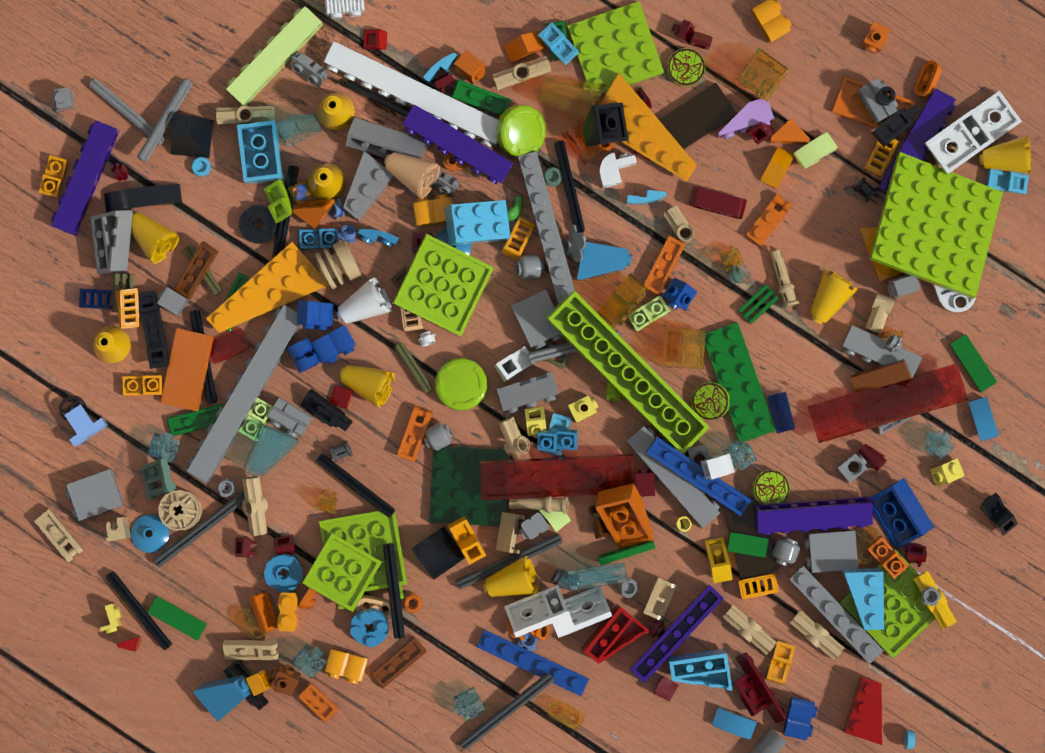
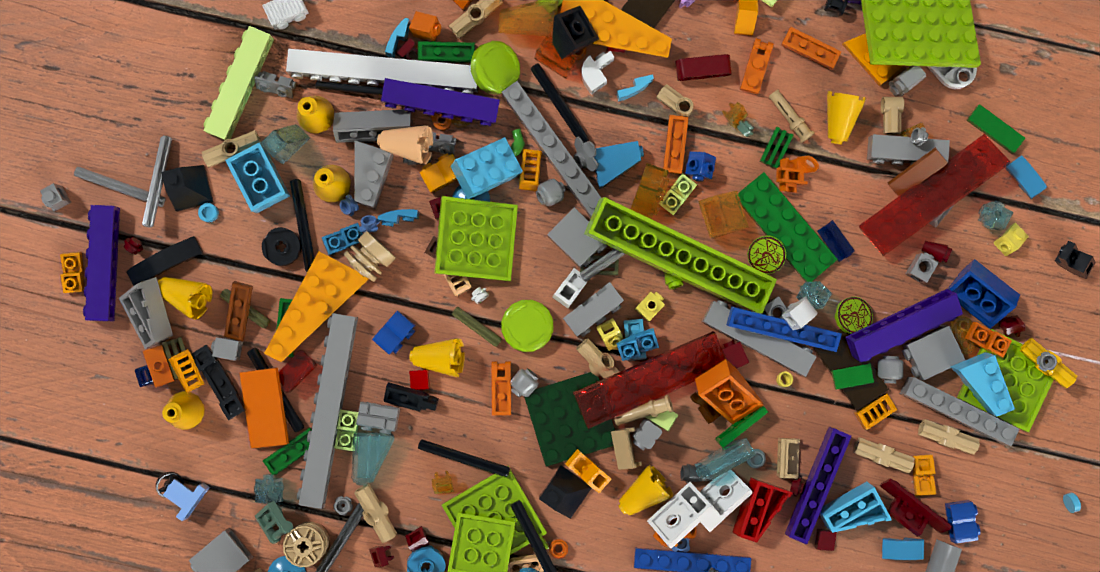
camera: 25 degrees left, 0 degrees up
light orange slope [122,375,162,396] -> none
lime slope [264,180,292,223] -> none
blue wheel [287,338,321,373] -> none
clear yellow tile [288,180,314,205] -> none
orange slope [292,199,335,229] -> none
blue brick [297,301,334,331] -> none
dark grey bush [329,440,353,463] -> none
white cone [337,277,392,324] -> none
red slope [363,29,387,50] -> none
dark grey axle [456,534,563,589] -> none
sand green plate [543,167,562,187] -> none
yellow slope [704,537,733,583] -> none
red wedge [843,676,882,745] -> none
none -> orange plate [143,345,174,388]
none -> orange piece [776,156,819,193]
none -> orange plate [781,26,842,70]

